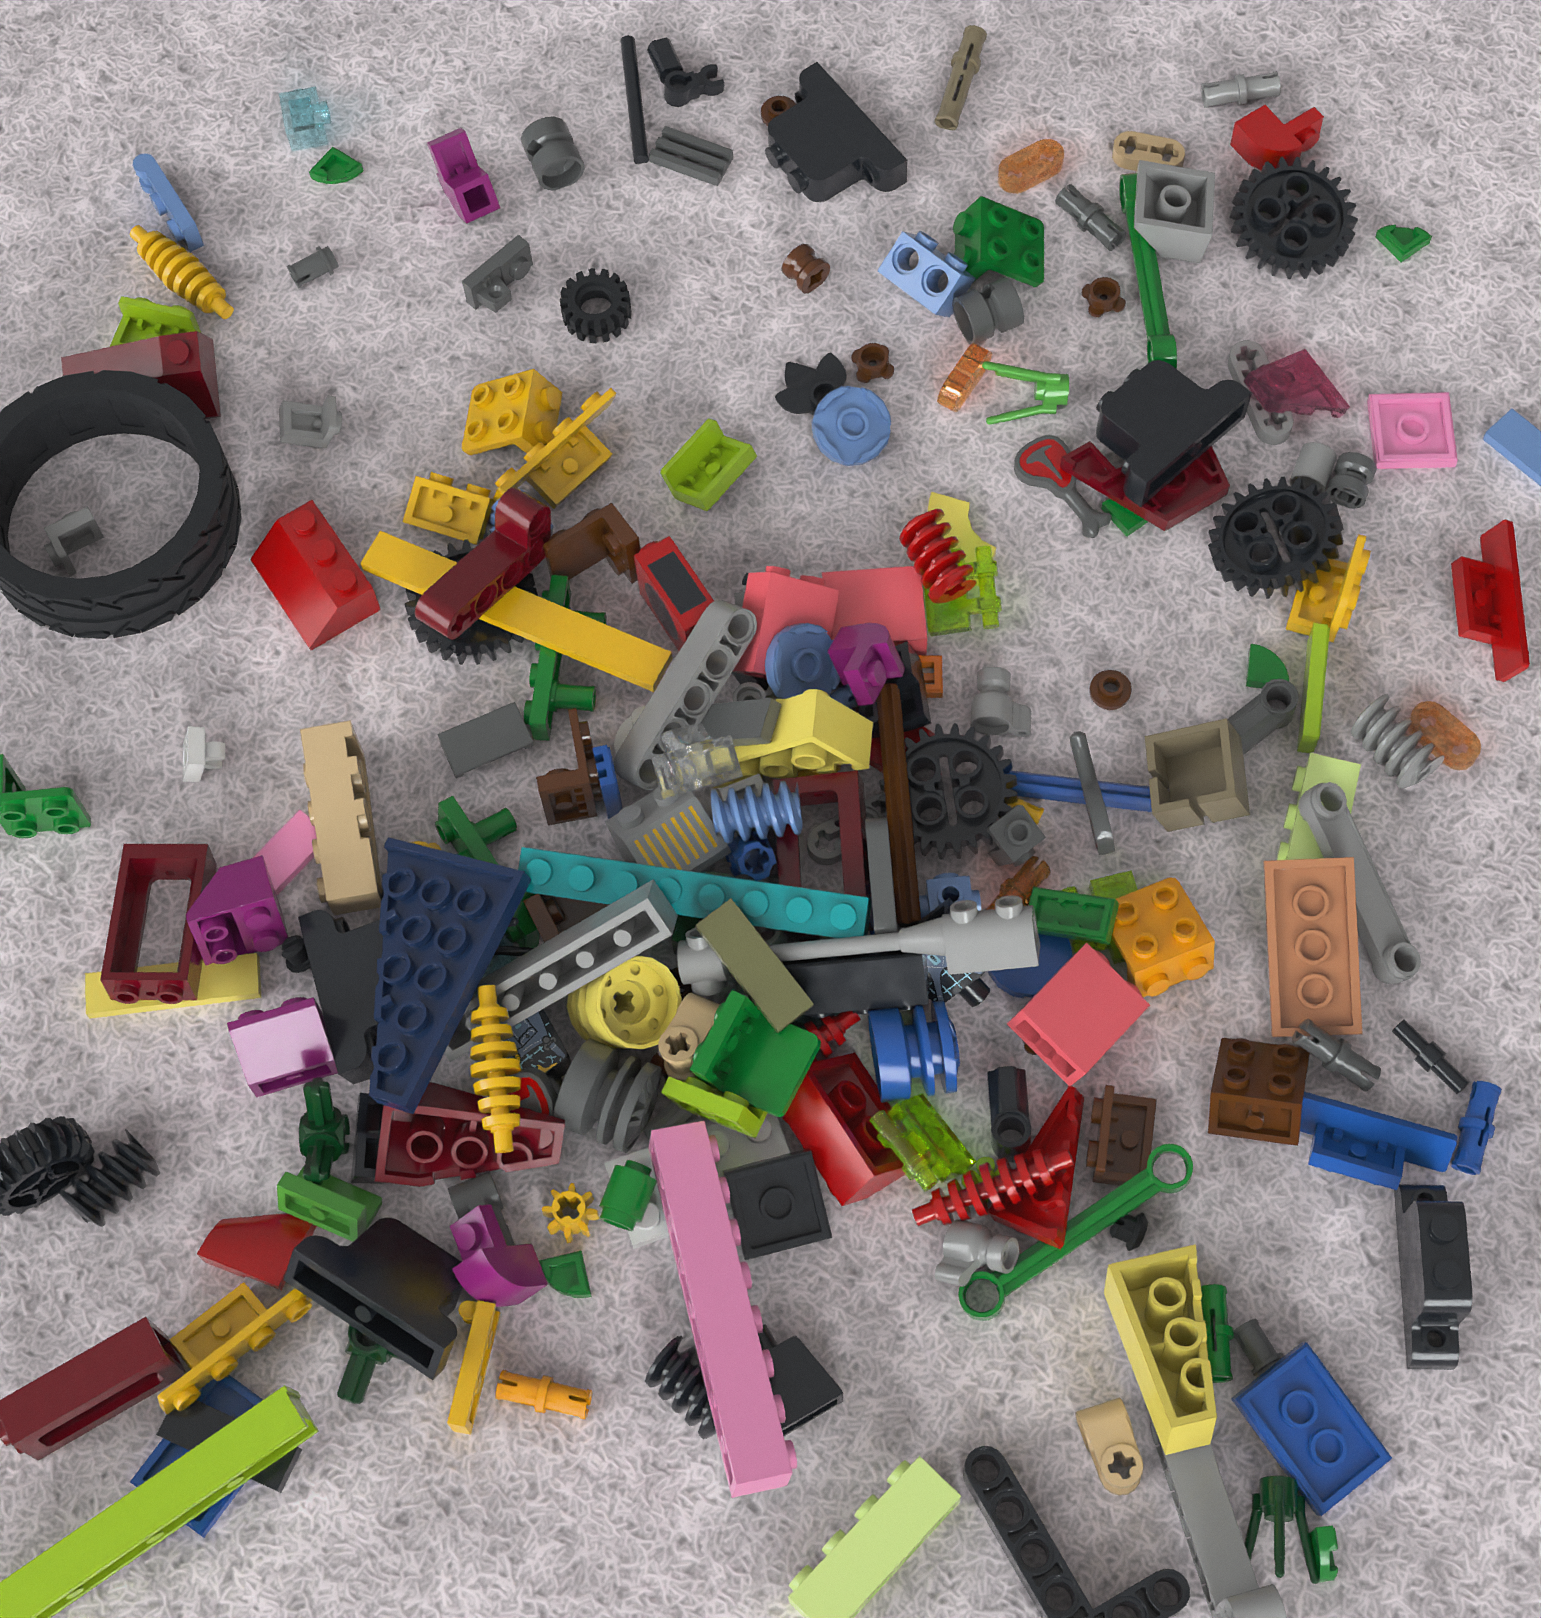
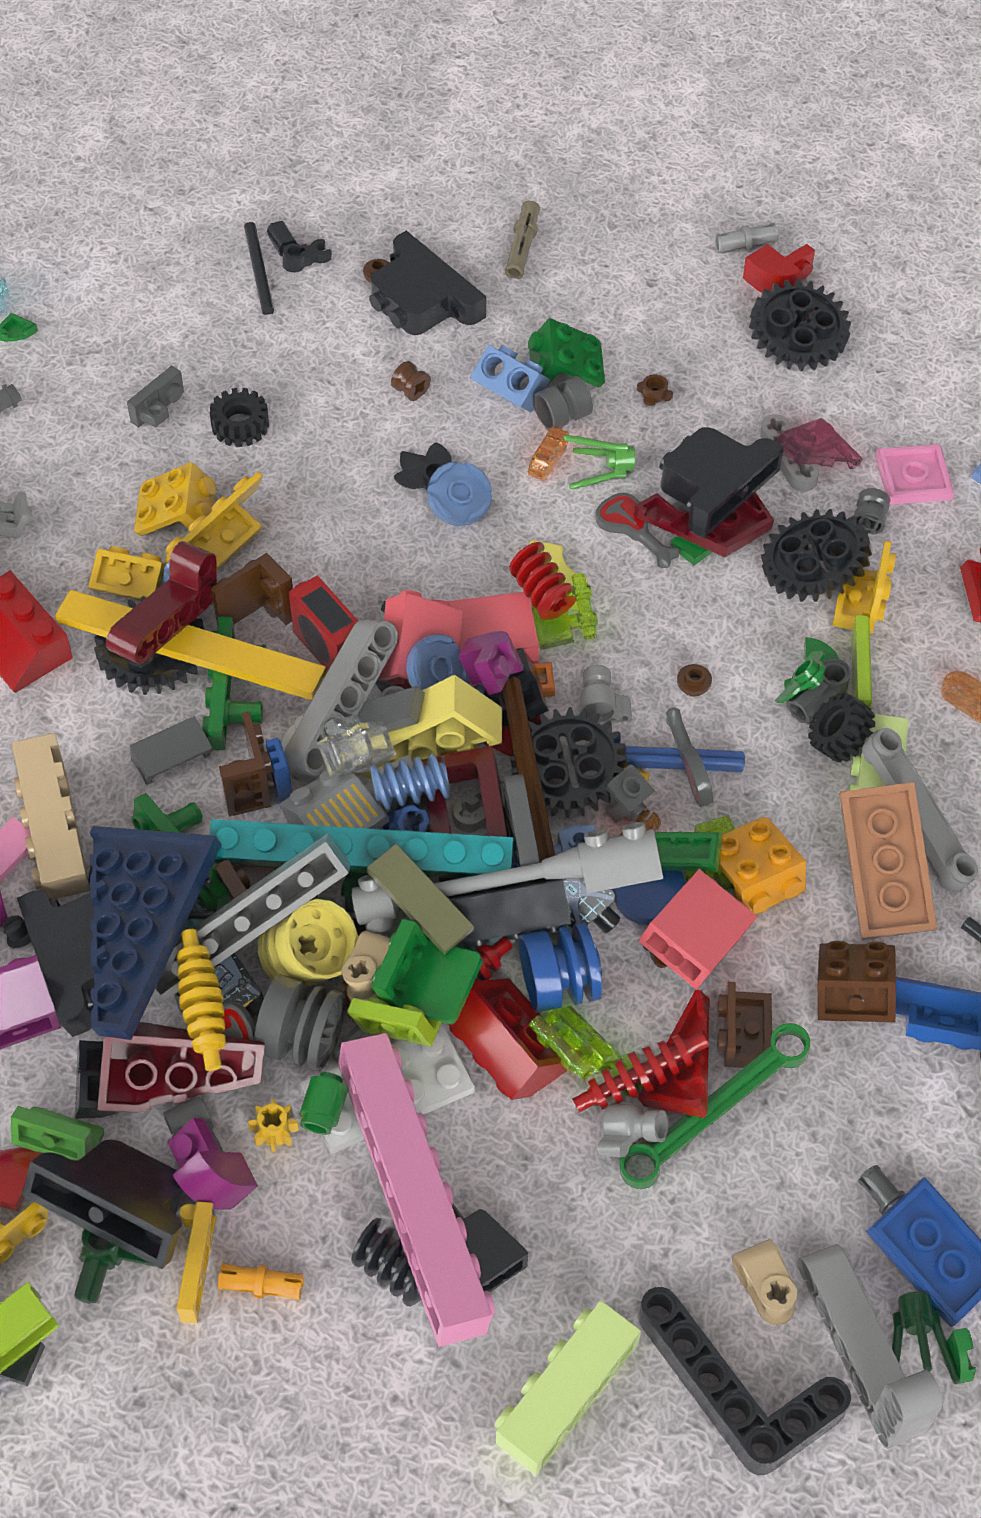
camera: 10 degrees left, 10 degrees down
dark green axle [299,1077,350,1186] -> none
magenta brick [427,128,500,224] -> none
dark grey wheel [521,116,585,191] -> none
green tile [539,1251,592,1298] -> none
dark grey tile [649,126,734,186] -> none
lime bracket [660,418,757,511] -> none
black tile [722,1148,832,1260] -> none
reddish brown plate [851,343,894,383] -> none
black piece [987,1066,1032,1163] -> none
clear orange beam [998,139,1064,194] -> none
dark grey pin [1055,184,1126,251] -> none
light yellow wedge [1104,1244,1217,1455] -> none
black piece [1109,1212,1148,1251] -> none
tan beam [1112,131,1185,171] -> none
green piece [1119,173,1177,369] -> none
light grey slope [1134,160,1215,263] -> none
dark tan piece [1144,718,1250,832] -> none
green pin [1201,1284,1234,1383] -> none
light grey beam [1290,442,1337,494] -> none
dark grey pin [1292,1019,1381,1092] -> none
light grey piece [1351,694,1445,789] -> none
green tile [1375,224,1432,262] -> none
none -> green plate [775,651,826,703]
none -> black tyre [808,693,876,763]

